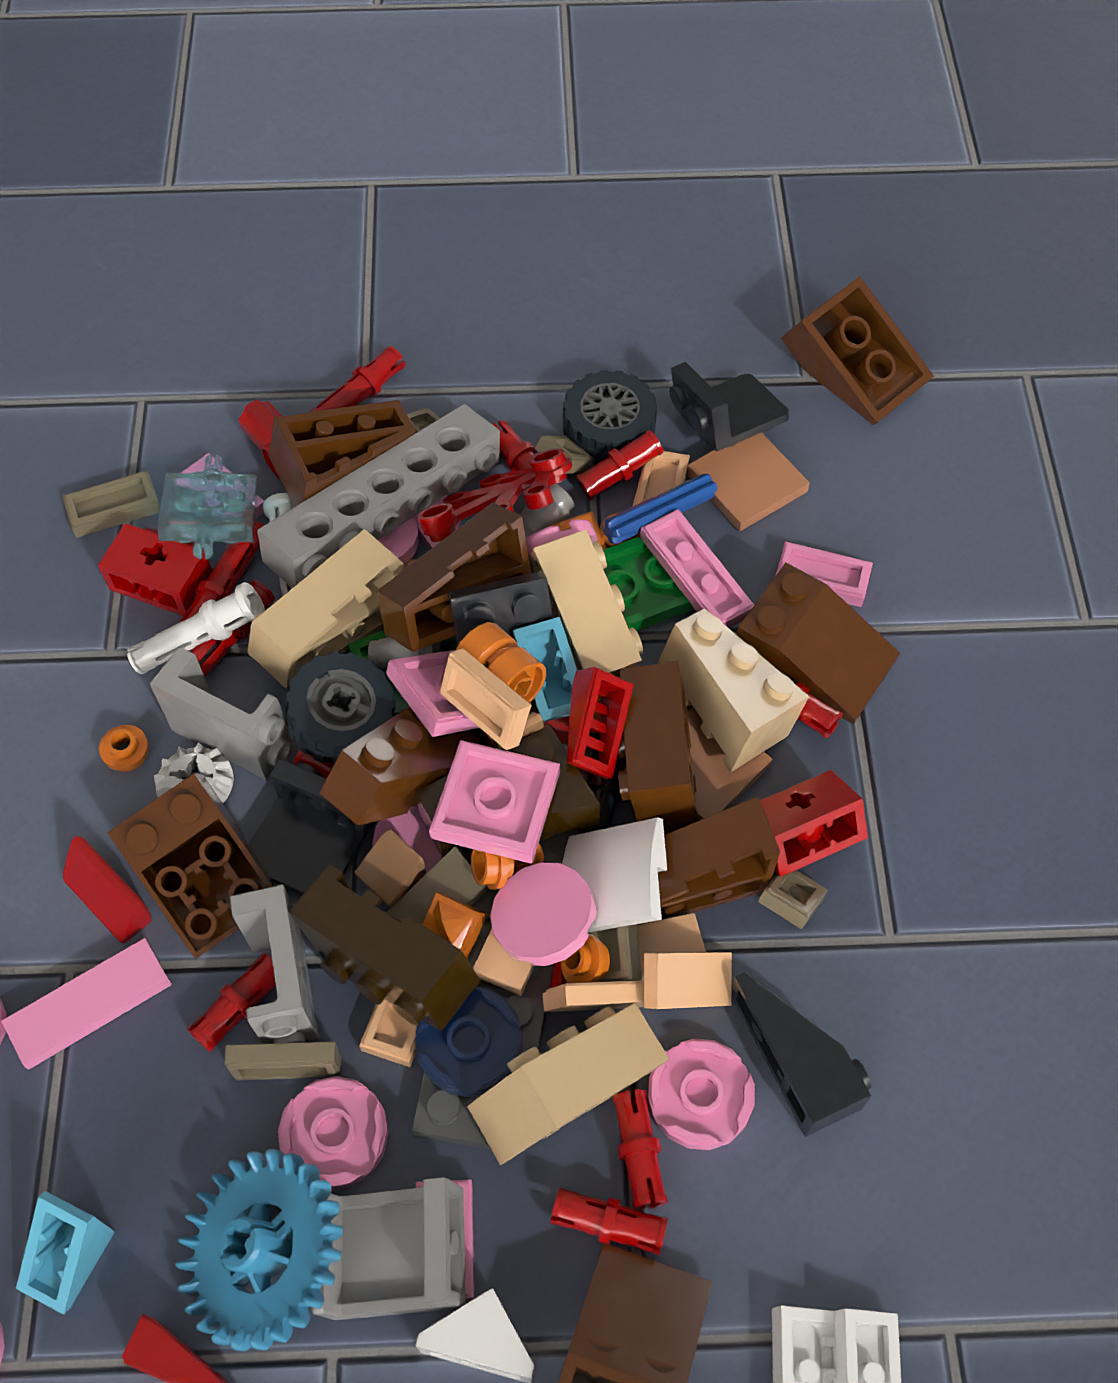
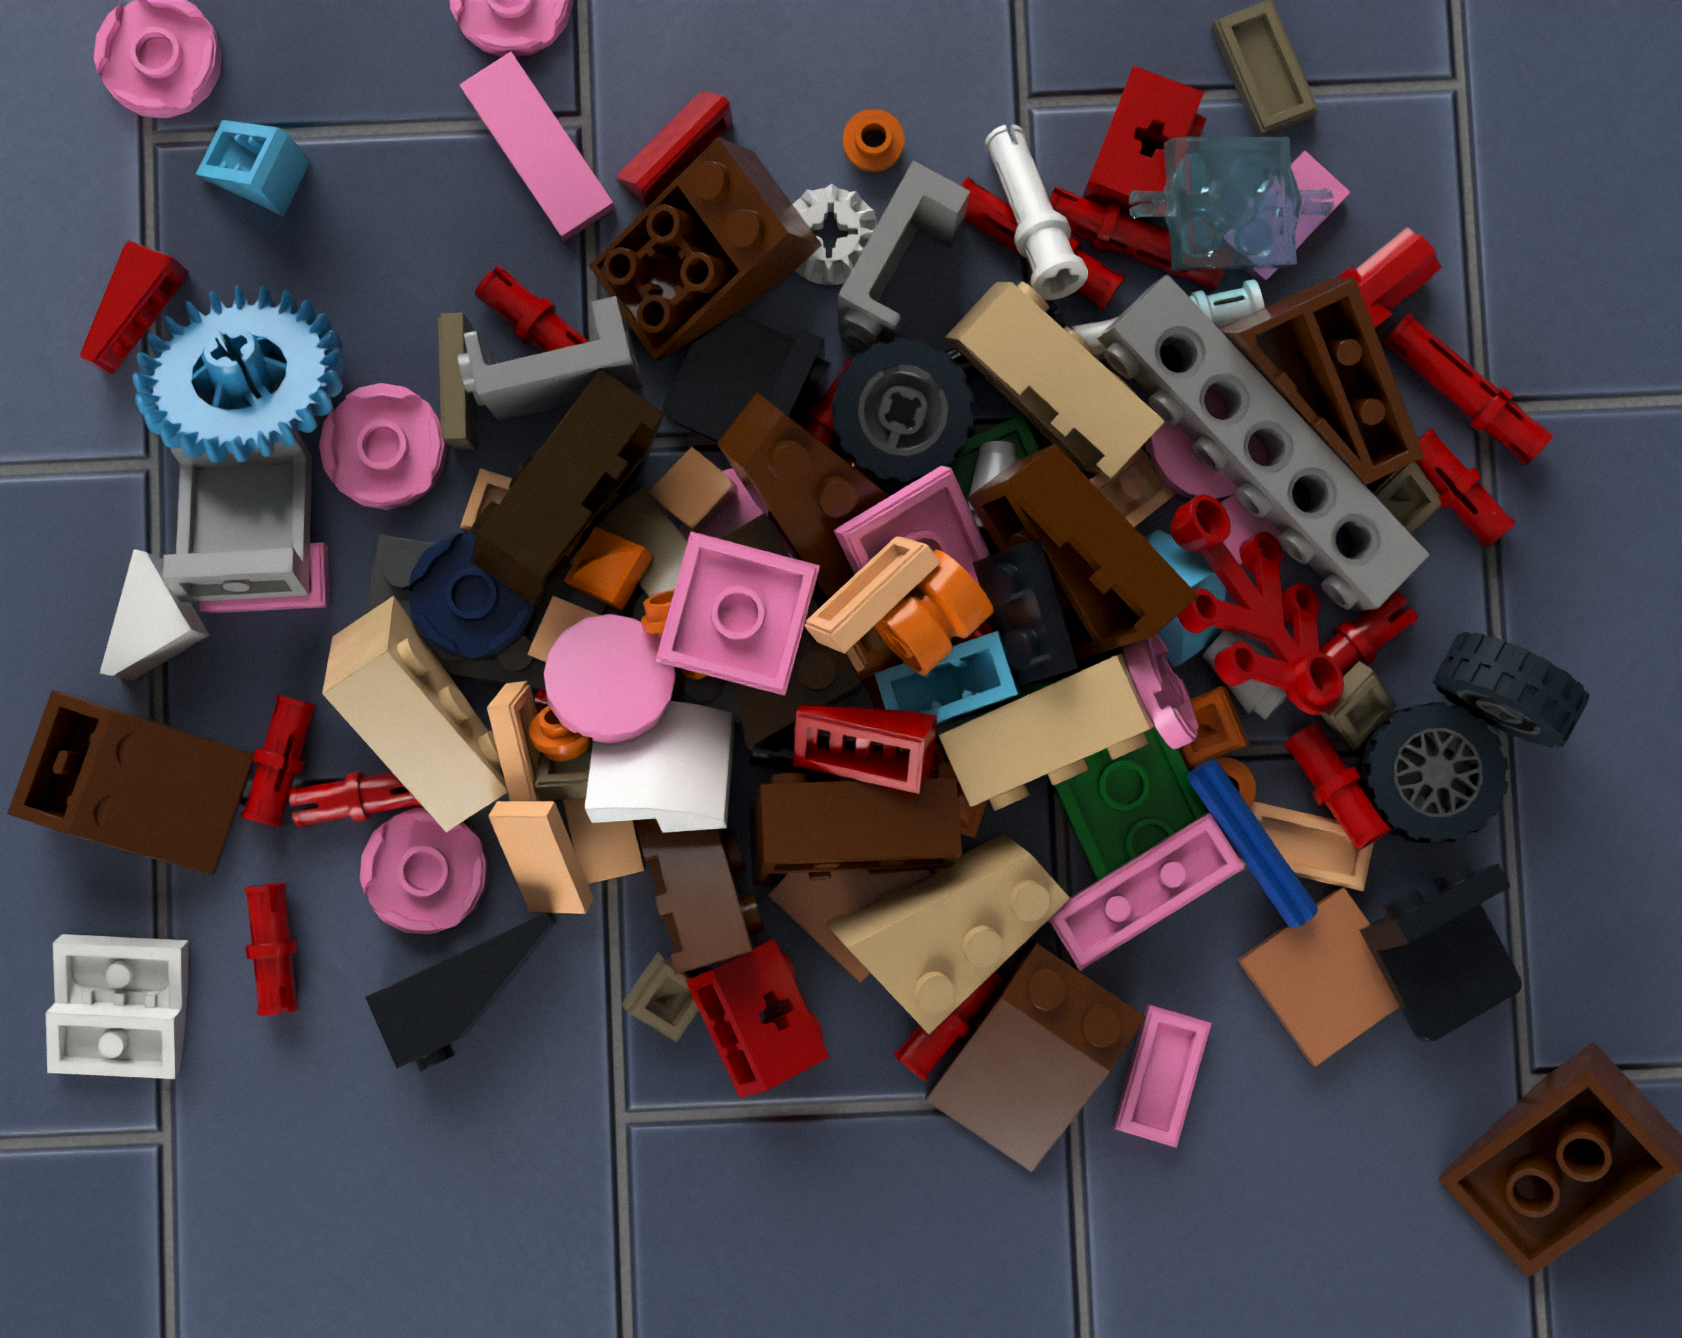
camera: 90 degrees right, 25 degrees up
none -> red pin [244,882,300,1016]
none -> red pin [1415,428,1516,549]
none -> black wheel [1433,632,1590,747]

